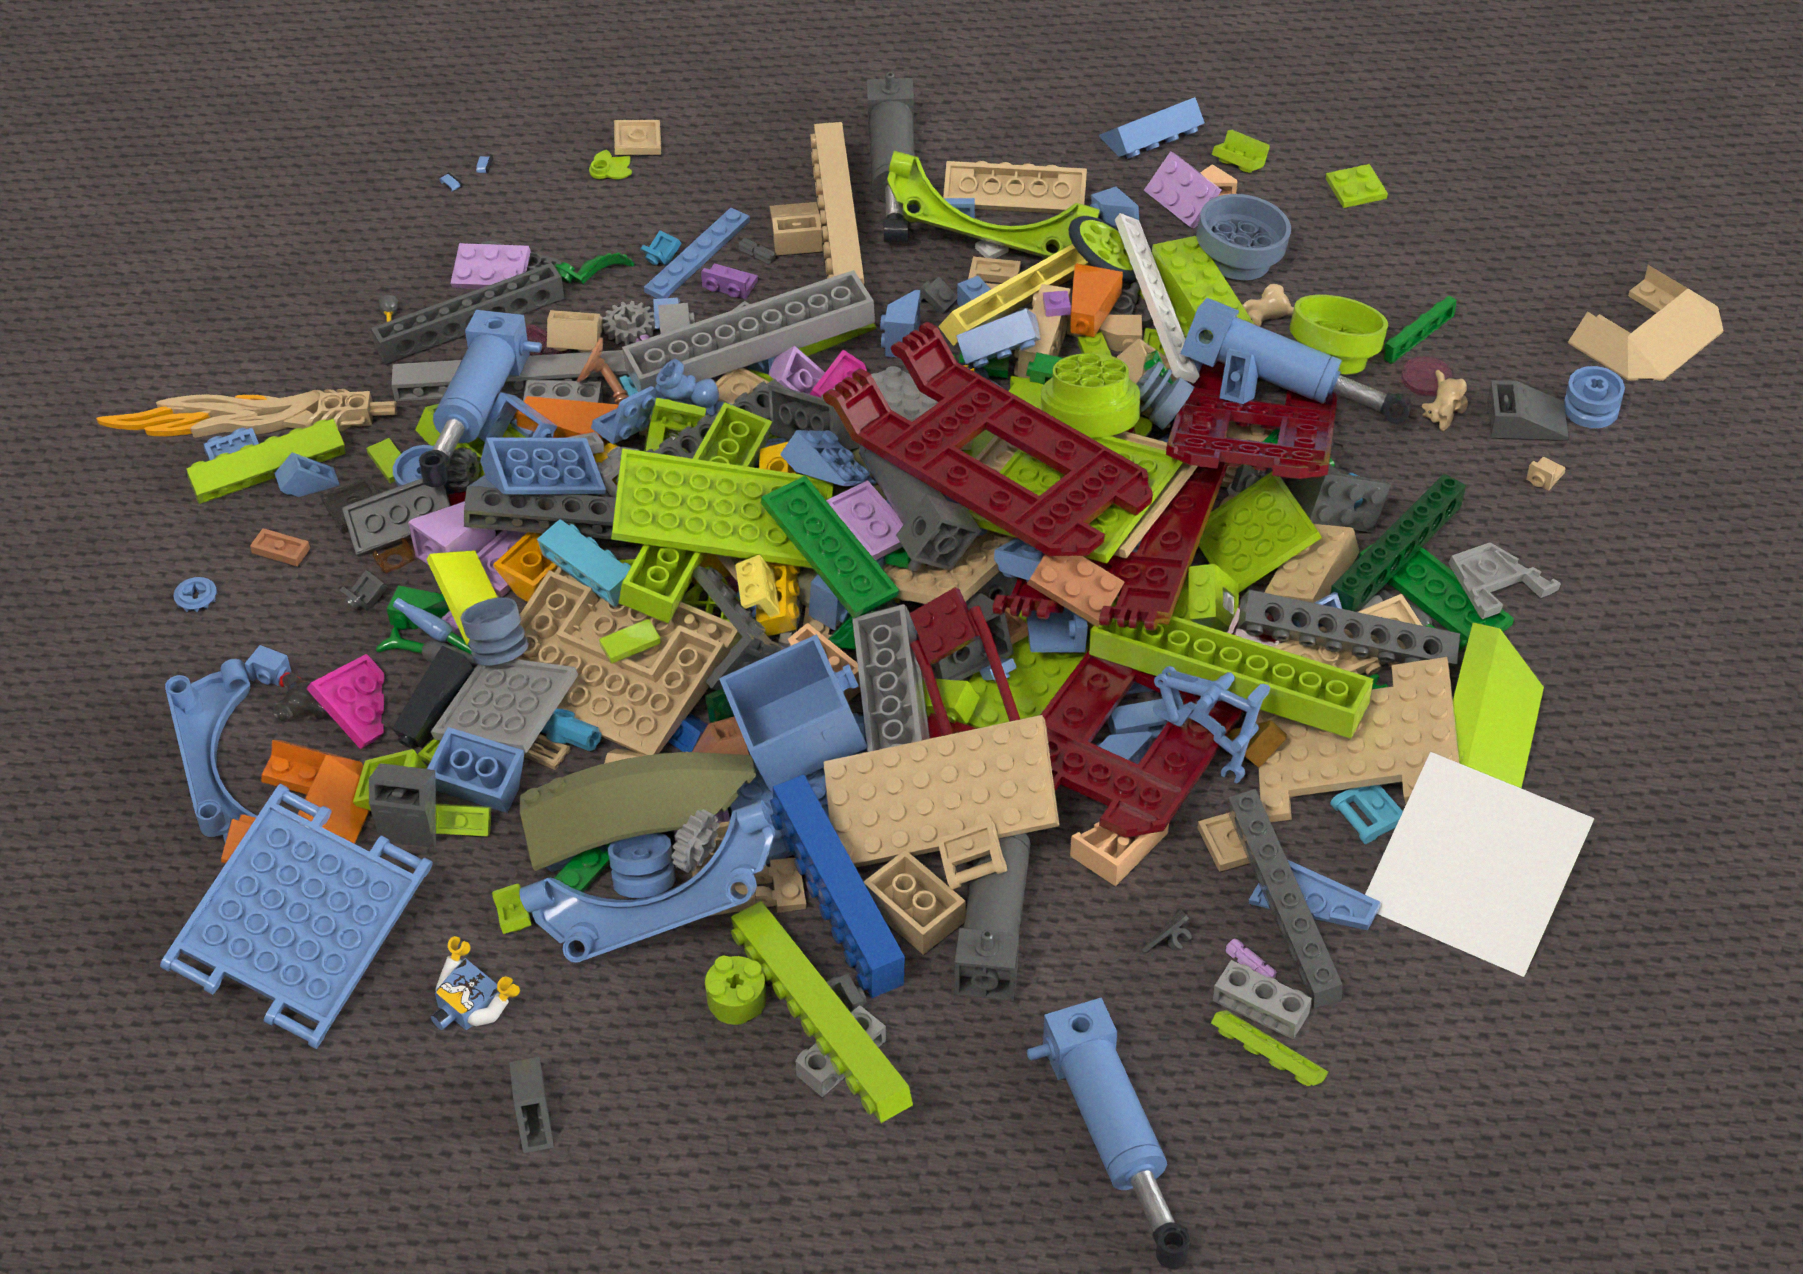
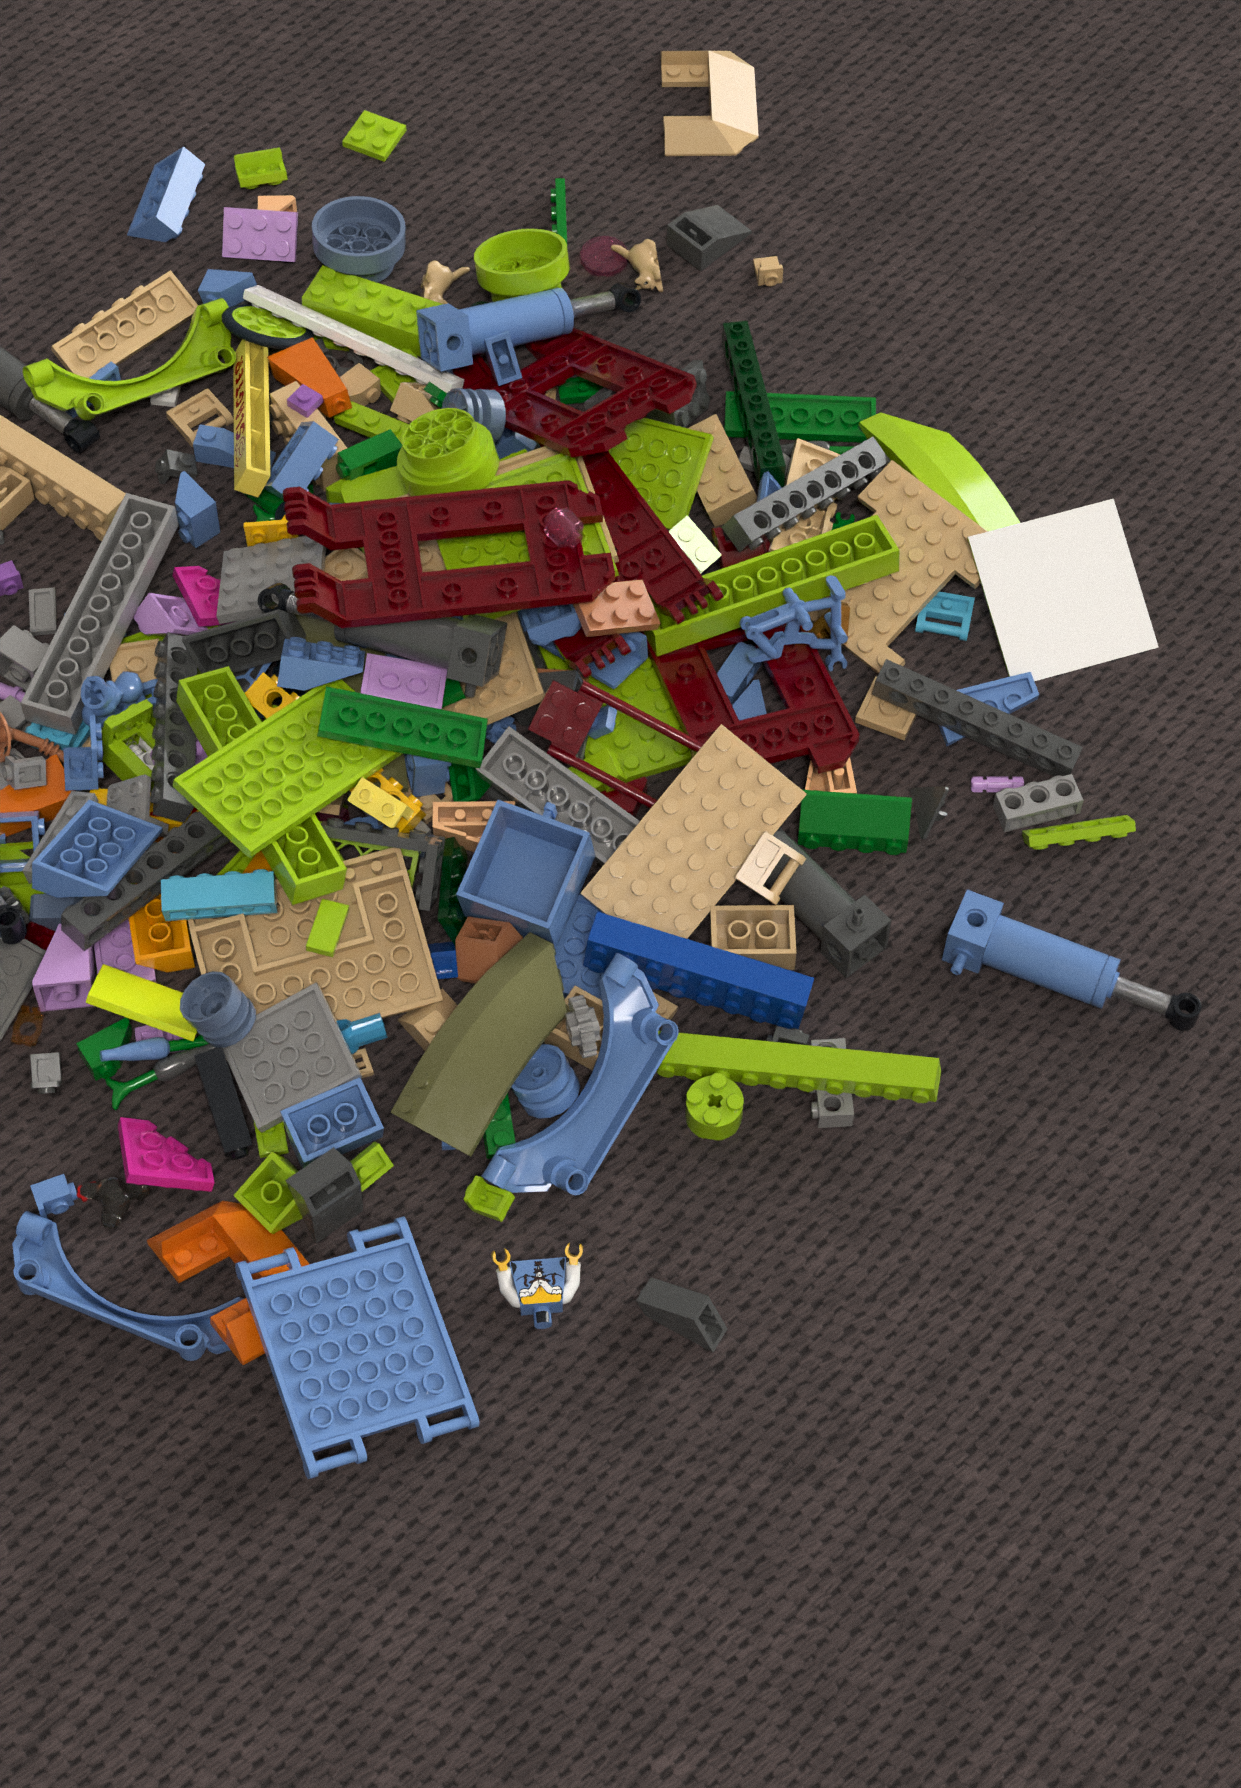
camera: 50 degrees left, 10 degrees up
light grey wing [1449,543,1561,619] -> none
medium blue wheel [1564,366,1625,428] -> none
none -> light grey bracket [2,756,47,790]
none -> clear pink head [544,507,584,548]
none -> green slope [798,790,912,855]

